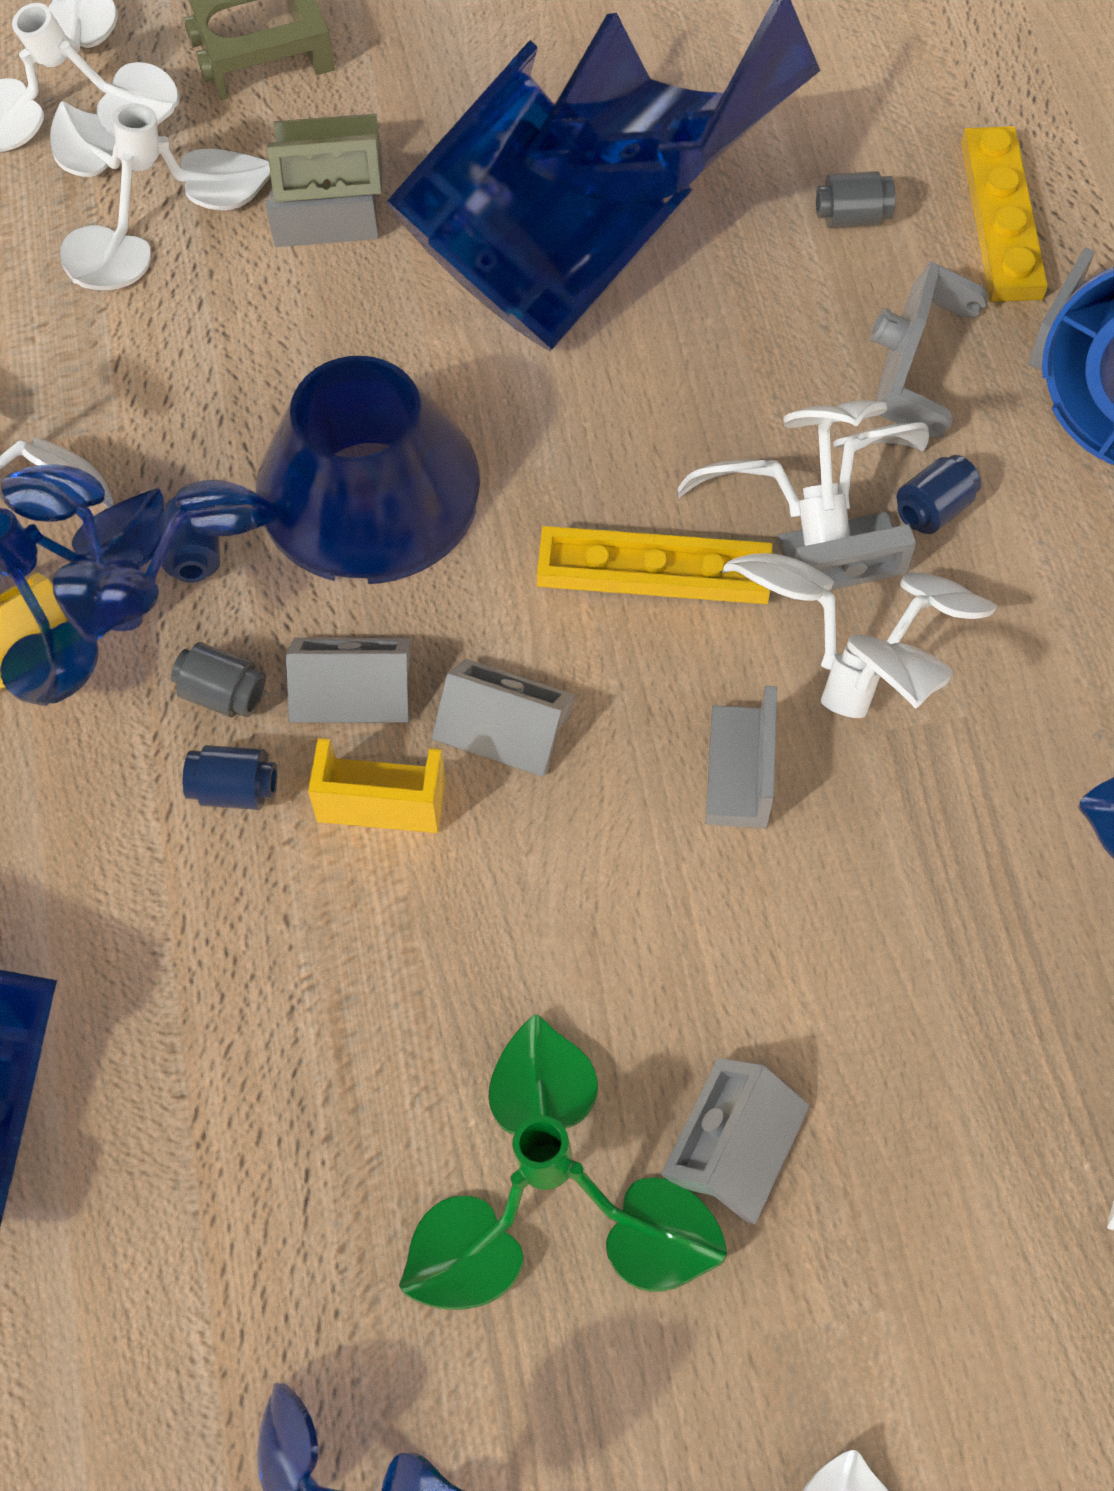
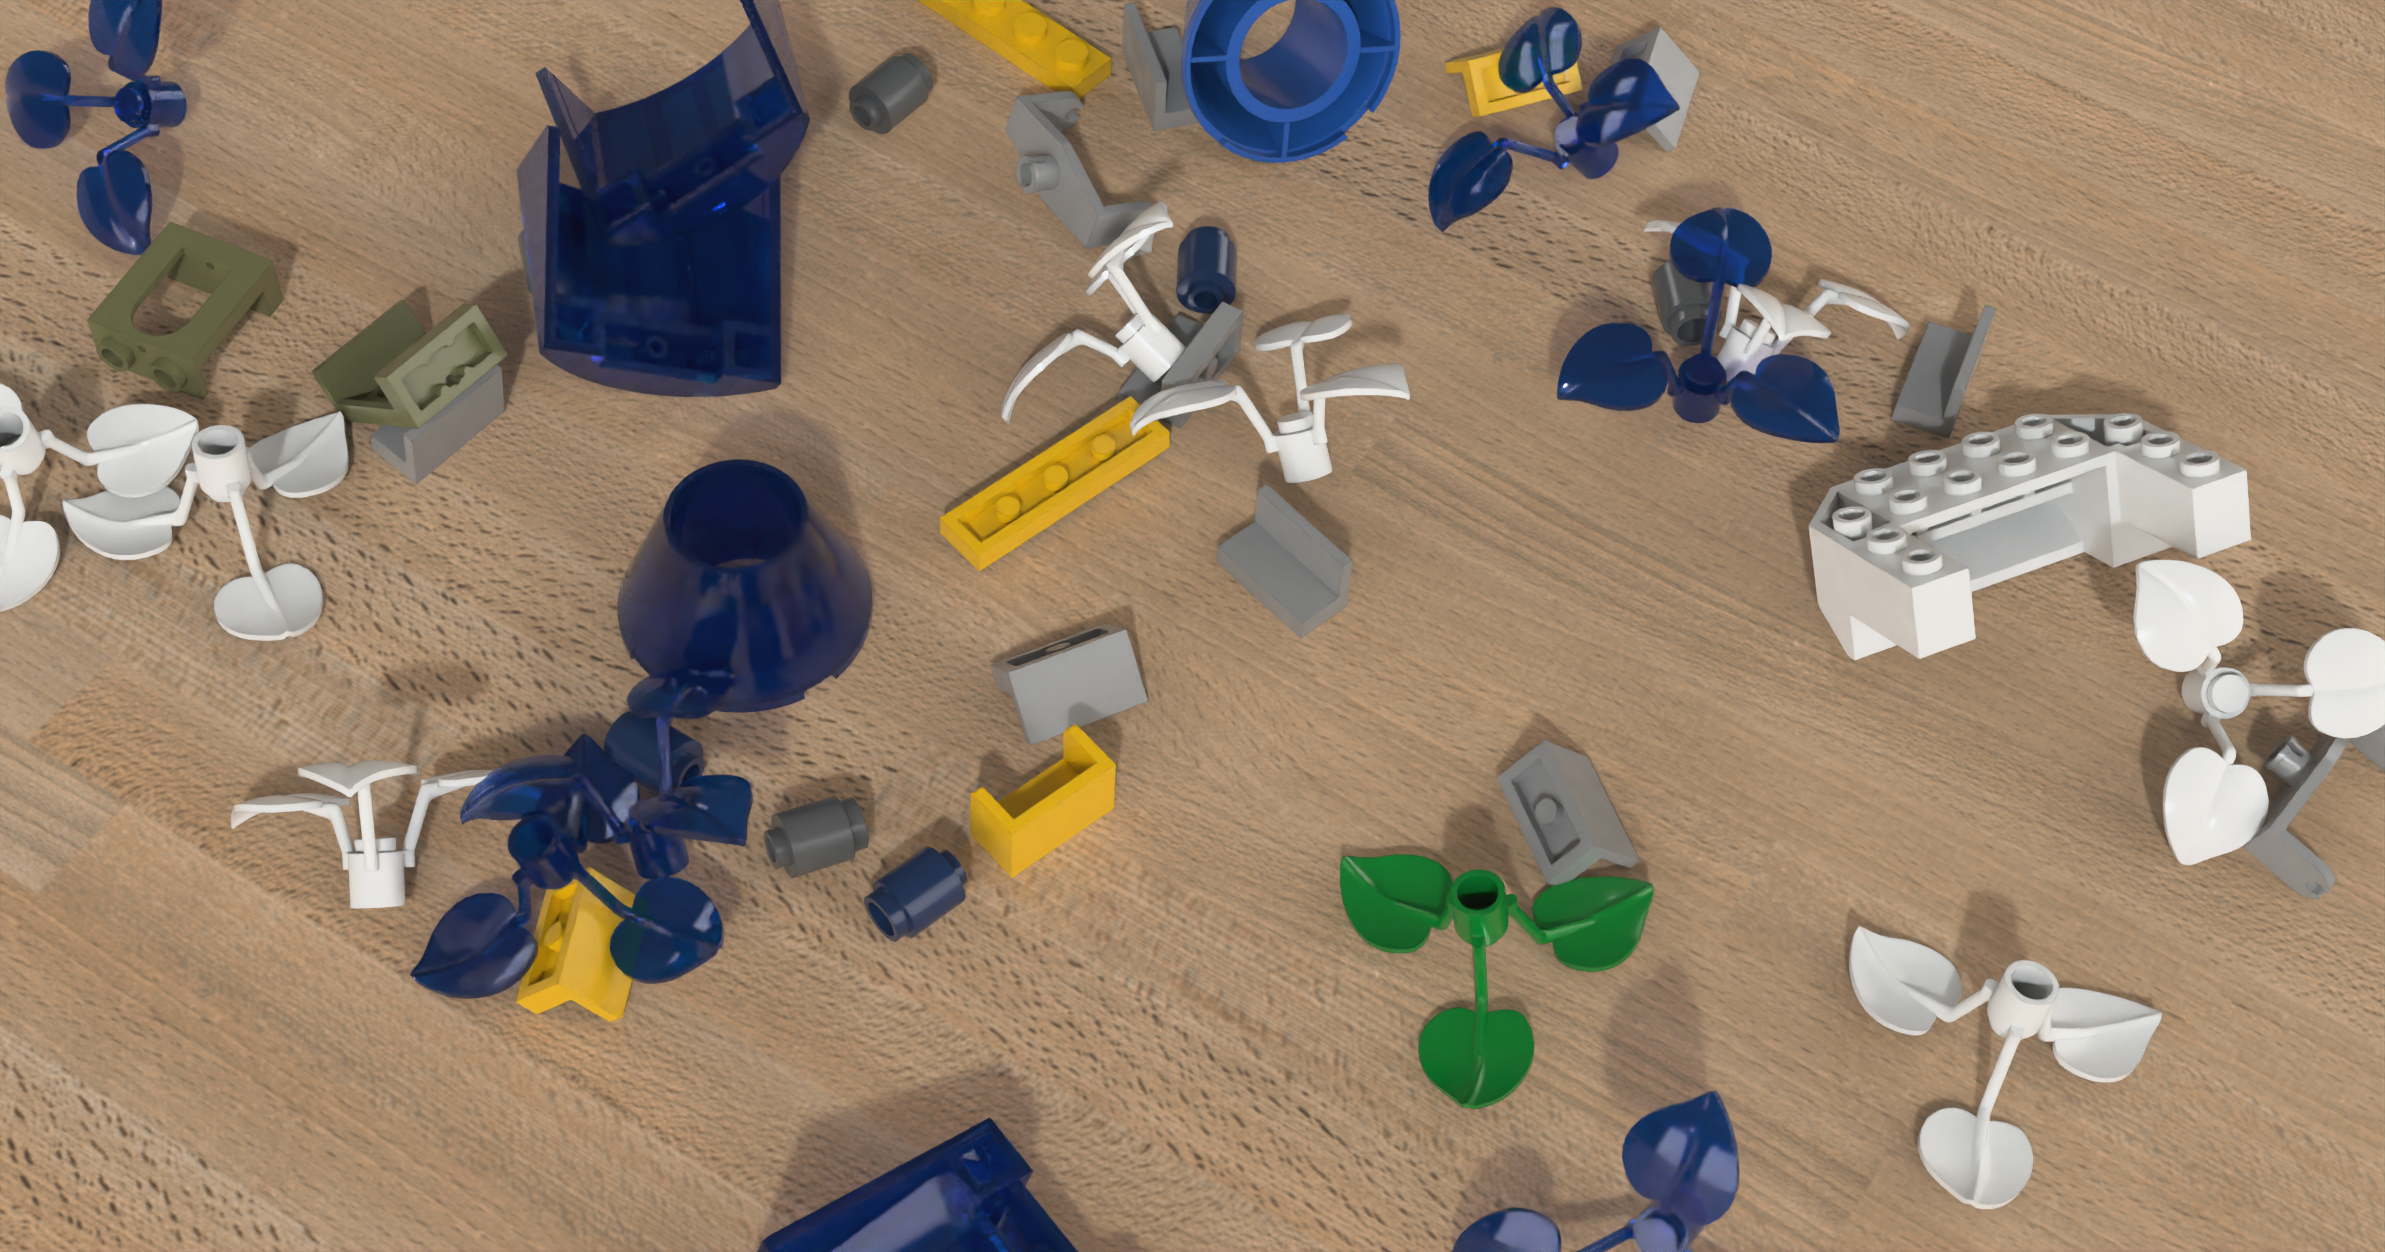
camera: 50 degrees left, 10 degrees down
light grey panel [286,637,412,723] -> none

